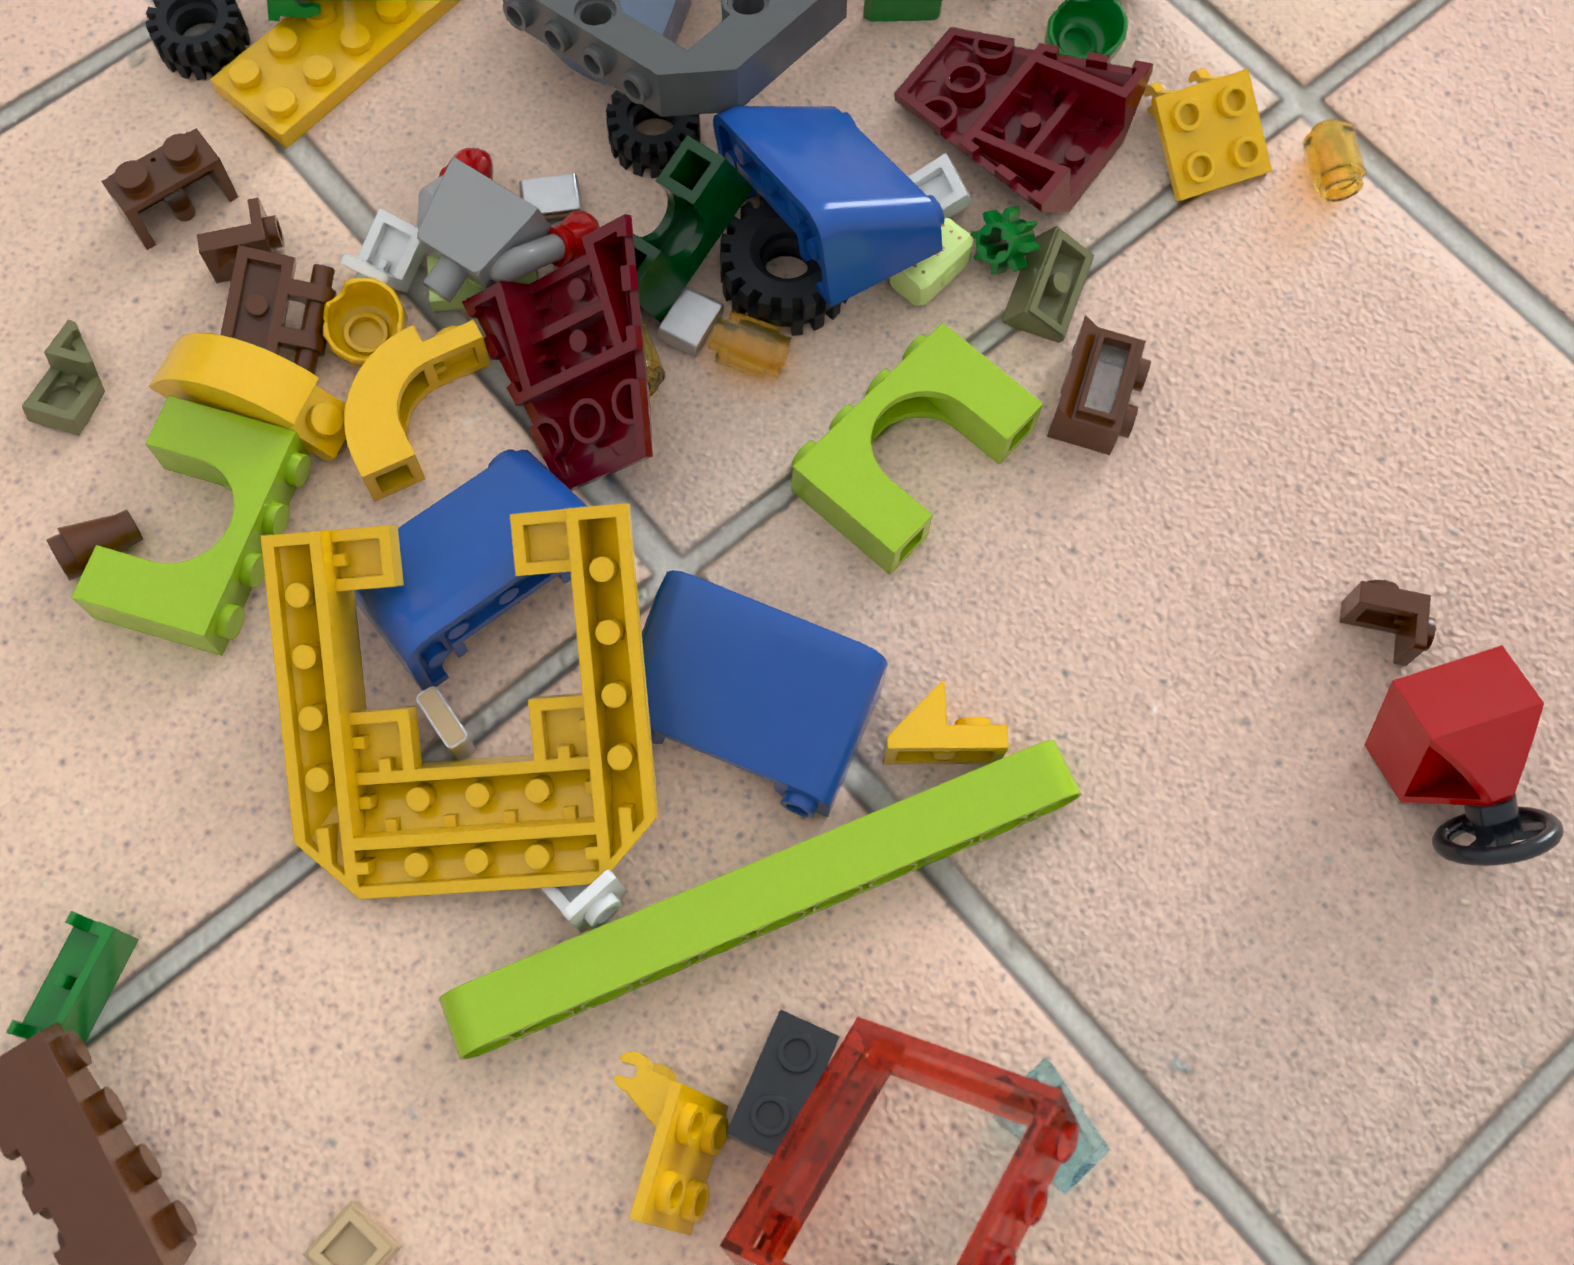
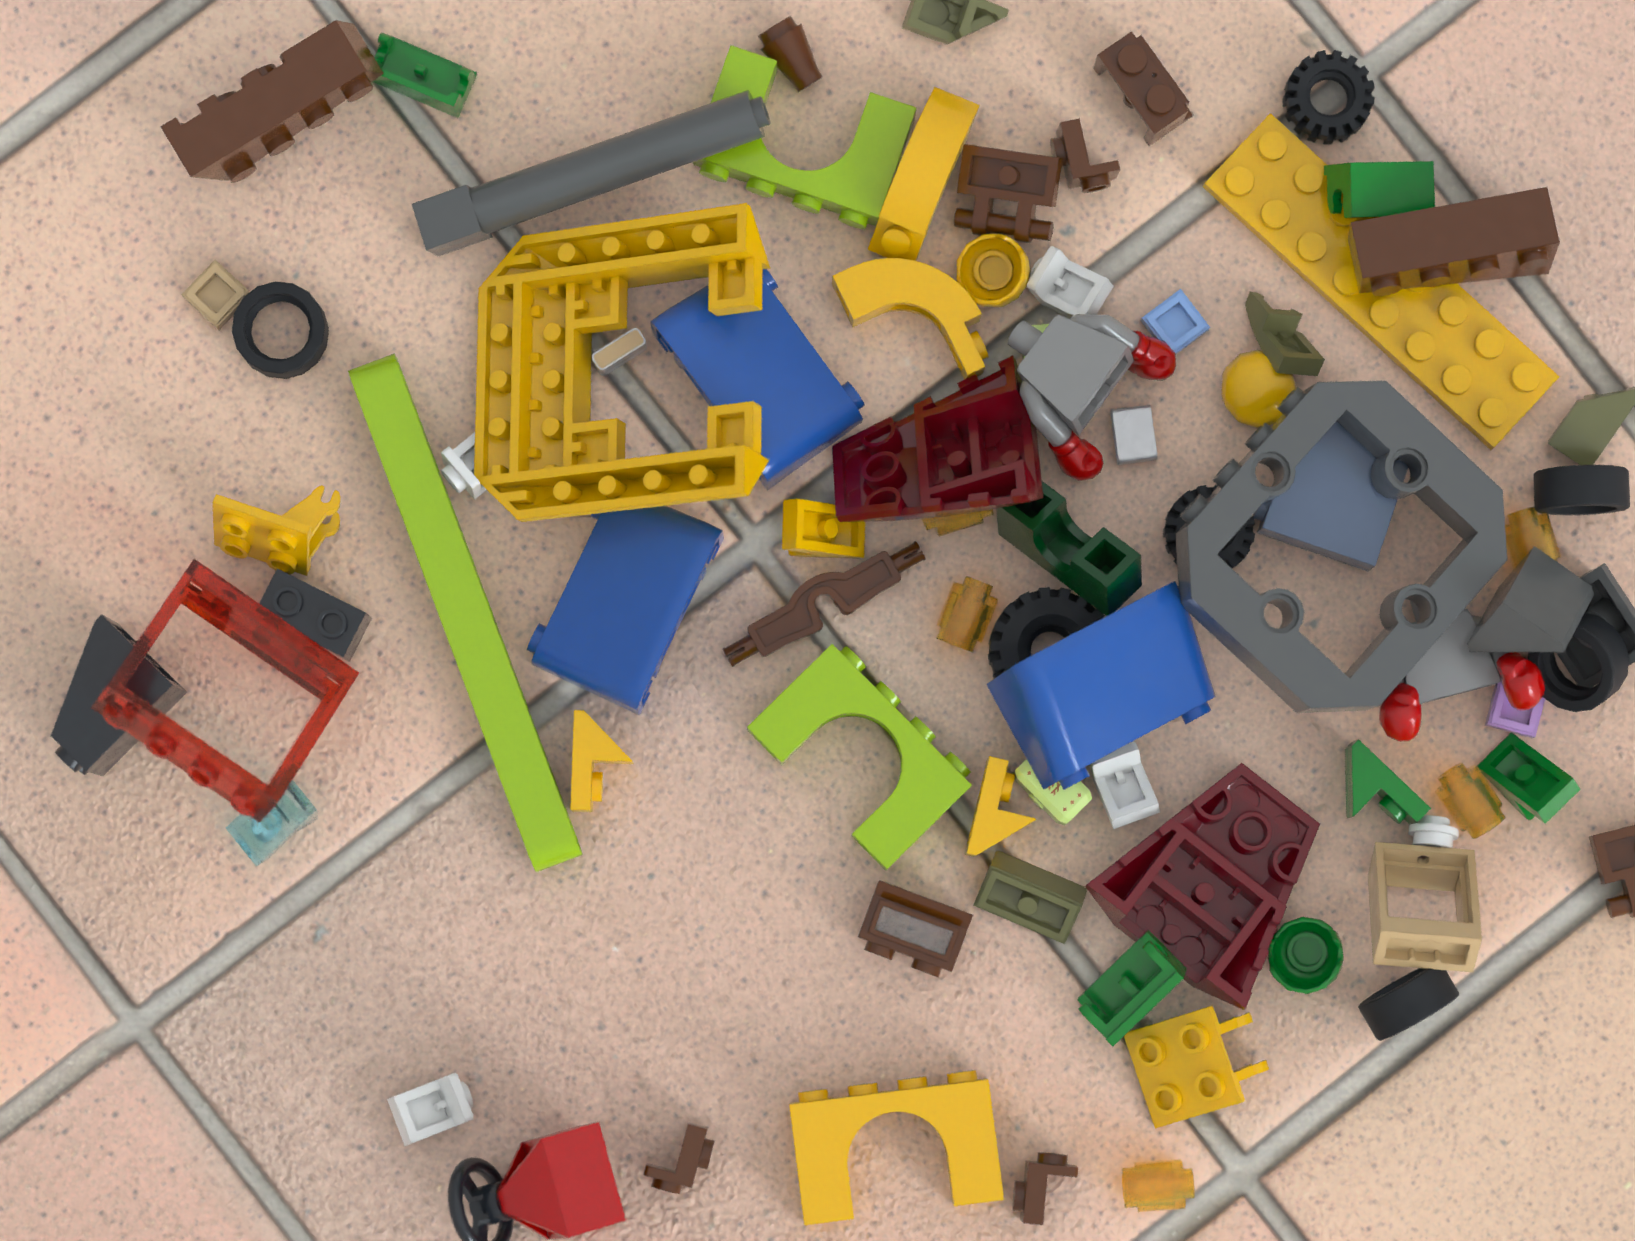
camera: 90 degrees right, 15 degrees up
flat silver piece [657,286,724,357] -> none
green gear [970,206,1040,275] -> none
none -> black tyre [232,281,329,379]
none -> white bracket [387,1073,474,1146]
none -> dark grey brick [412,90,771,256]
none -> reddish brown piece [722,541,926,667]
none -> yellow slope [782,499,865,558]
none -> yellow arch [789,1070,1004,1225]
none -> yellow slope [965,756,1036,857]
none -> reddish brown bracket [1012,1152,1078,1225]
none -> green hinge [1077,930,1187,1046]
none -> light blue tile [1140,289,1210,354]
none -> yellow hair [1221,350,1296,428]
none -> olive slope [1245,292,1325,376]

